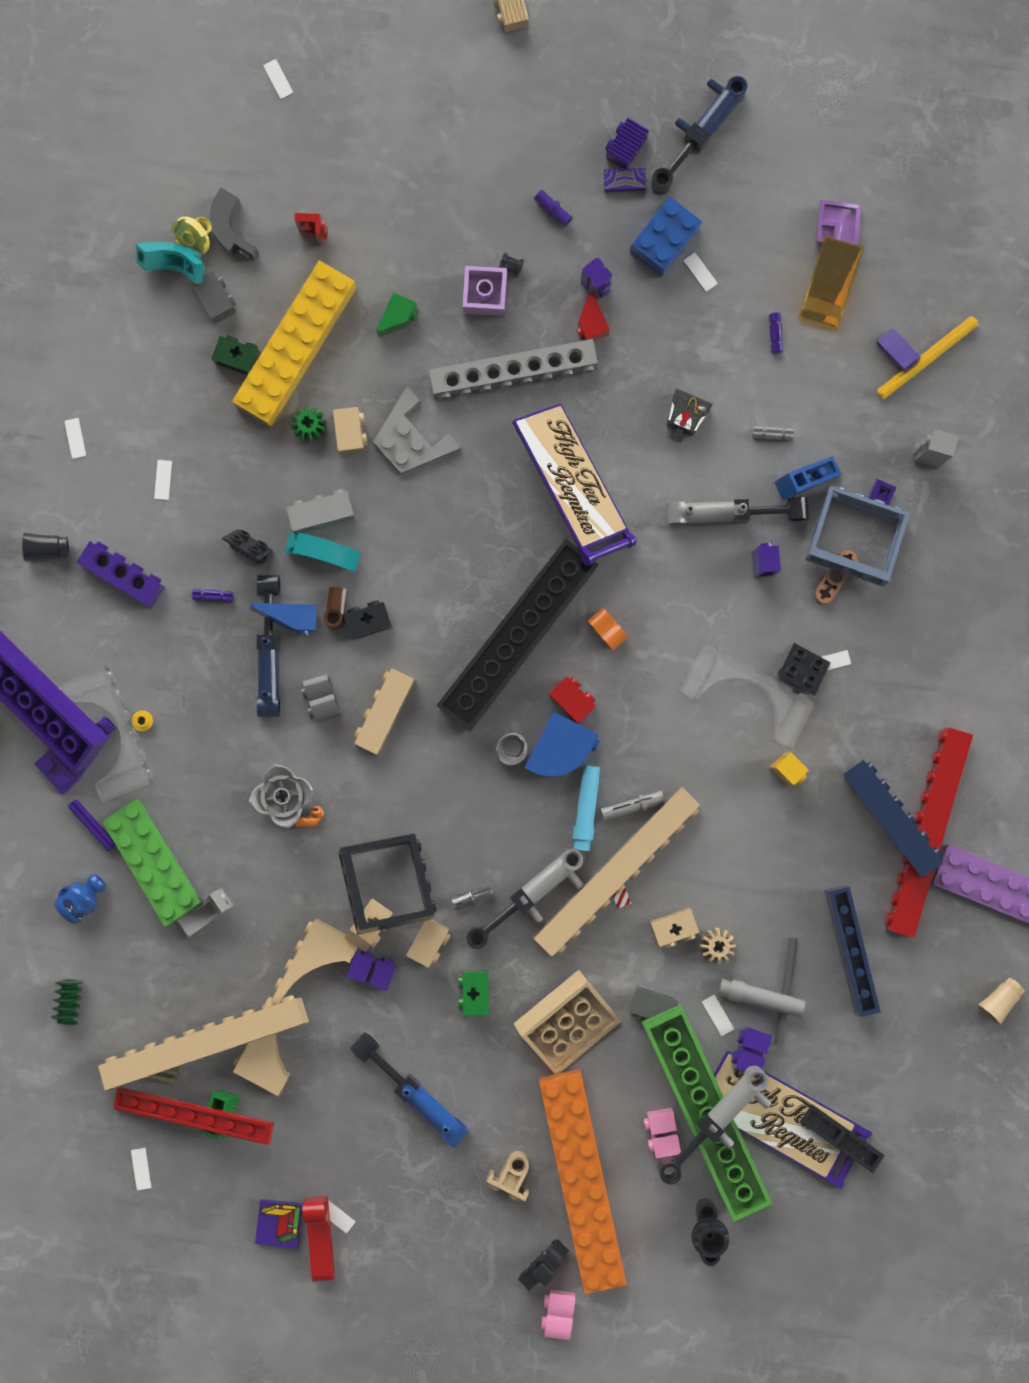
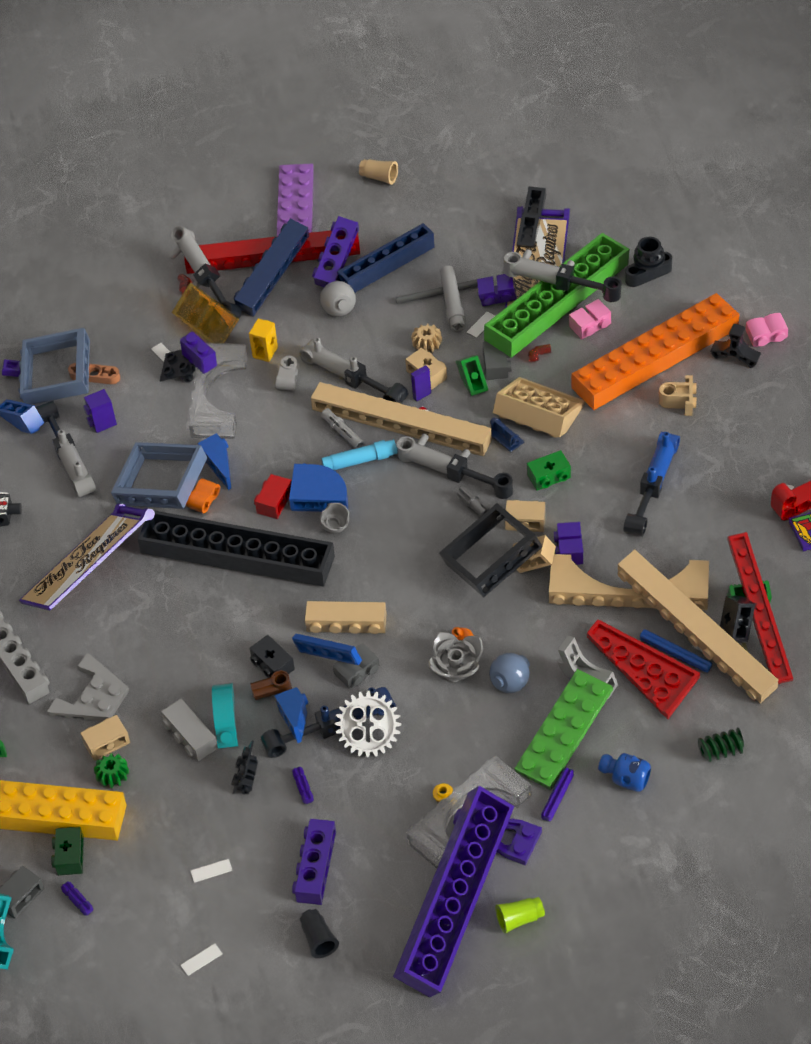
camera: 105 degrees left, 35 degrees down
none -> dark purple axle [61,881,93,916]
none -> sand blue window [111,442,207,509]
none -> piece [169,226,241,320]
none -> clear yellow slope [171,283,239,349]
none -> clear red arm [177,274,192,296]
none -> dark purple brick [180,332,217,374]
none -> blue slope [197,433,232,490]
none -> light grey piece [276,356,298,391]
none -> blue tile [292,634,362,665]
none -> piece [299,338,409,404]
none -> dark purple brick [312,216,359,287]
none -> light grey brick [320,281,356,317]
none -> white gear [335,691,402,757]
none -> dark purple tile [411,365,432,402]
none -> green slope [456,355,488,396]
none -> sand blue brick [489,653,530,693]
none -> dark blue hinge [490,417,525,452]
none -> clear red arm [528,344,551,362]
none -> red wing [587,619,700,719]
none -> blue axle [640,629,712,673]
none -> black brick [720,596,755,642]

